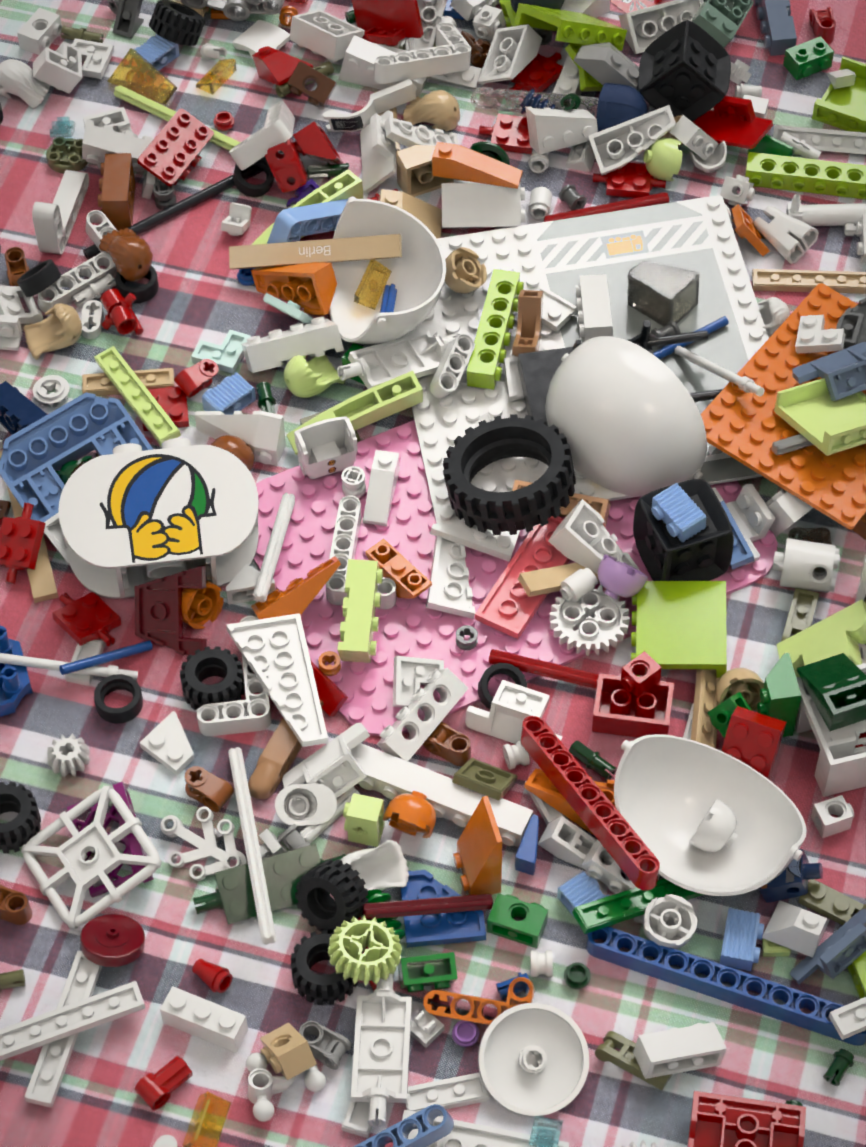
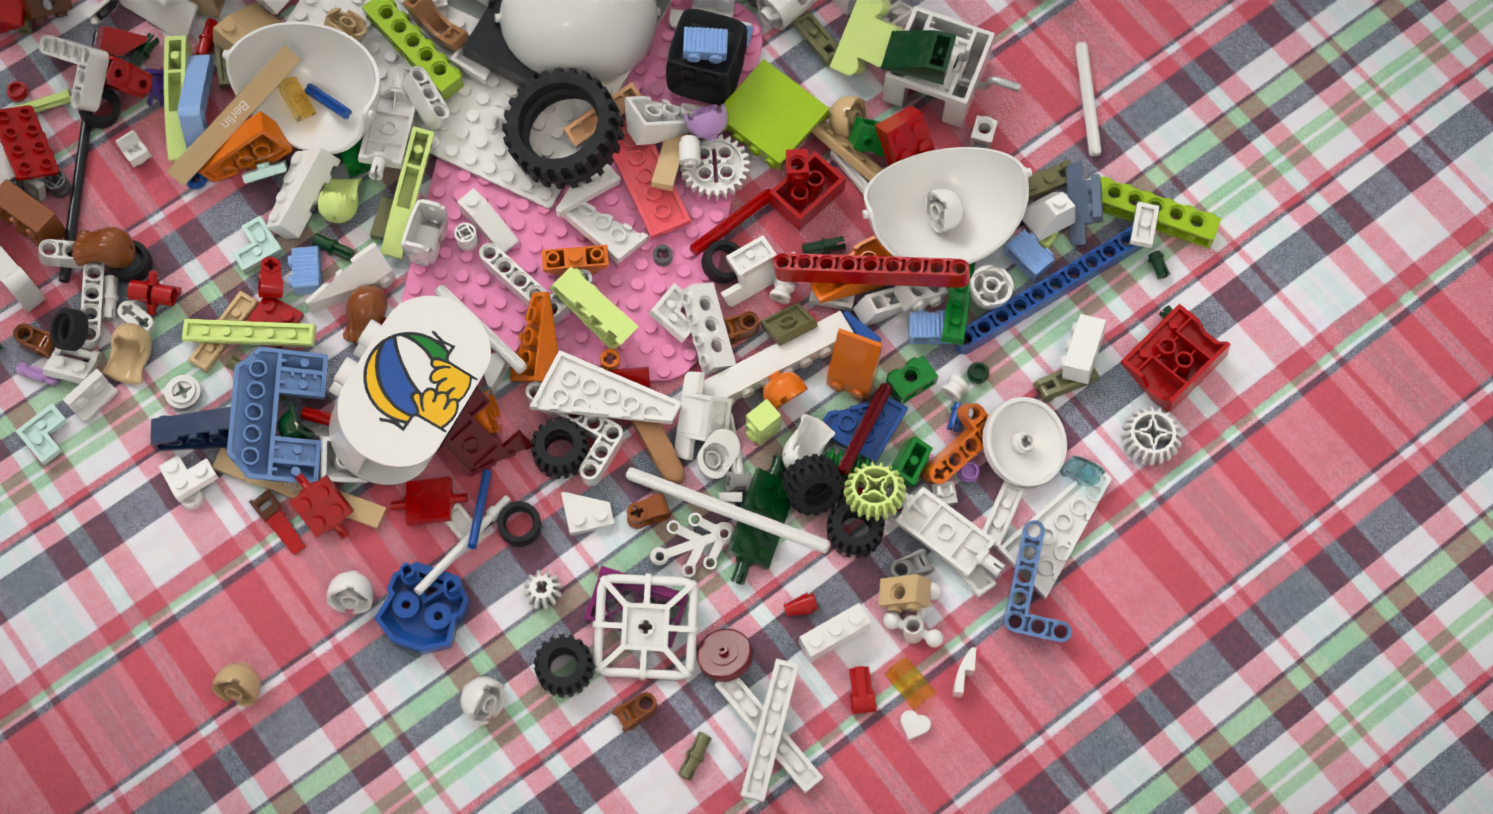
camera: 55 degrees left, 15 degrees up
green slope [757,653,801,737] -> none

